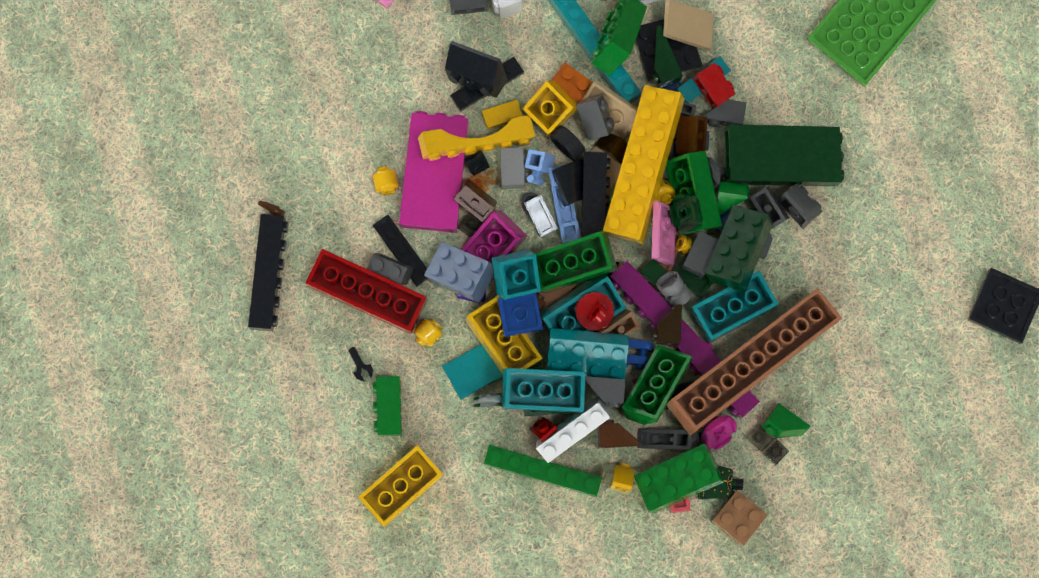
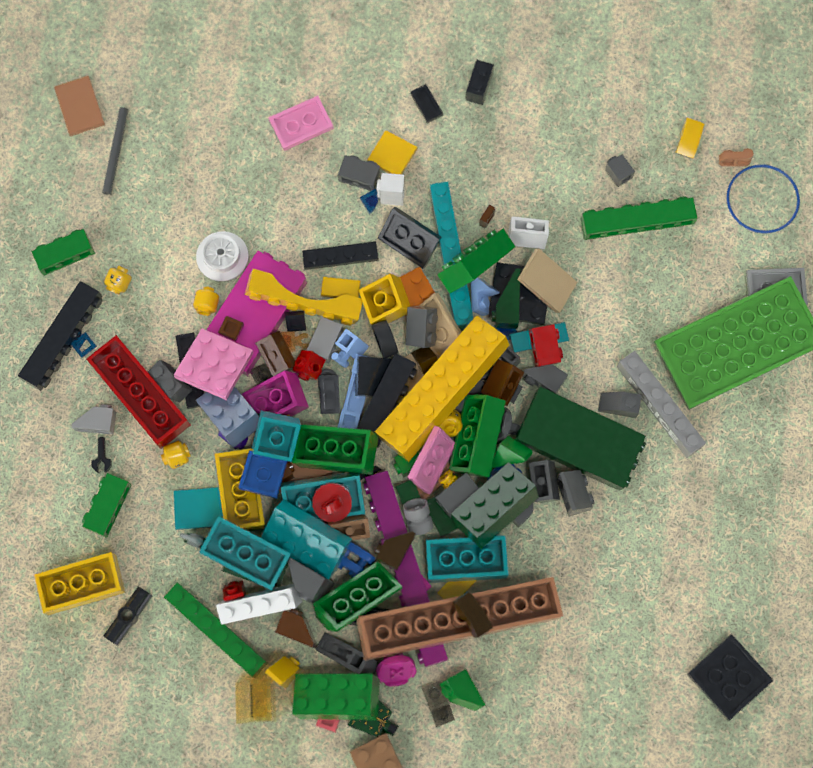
camera: 30 degrees right, 5 degrees down
reddish brown piece [258,200,285,216] -> none
black slope [445,41,508,98] -> none
dark green plate [669,193,703,233] -> none
none -> green brick [31,229,95,276]
none -> nougat tile [54,76,105,137]
none -> tile [71,332,97,358]
none -> light grey slope [71,404,117,435]
none -> dark grey piece [102,107,128,195]
none -> black piece [103,586,153,646]
none -> yellow head [104,265,132,295]
none -> bright pink plate [174,329,253,400]
none -> white piece [196,231,248,281]
none -> reddish brown tile [218,316,244,341]
none -> clear yellow slope [235,679,276,724]
none -> red brick [292,350,326,381]
none -> tile [360,189,378,214]
none -> plate [377,206,442,269]
none -> green brick [393,452,419,478]
none -> yellow tile [437,580,478,600]
none -> dark brown slope [453,591,493,638]
none -> light blue slope [471,277,500,316]
none -> dark grey slope [598,391,642,418]
none -> light grey brick [617,351,706,458]

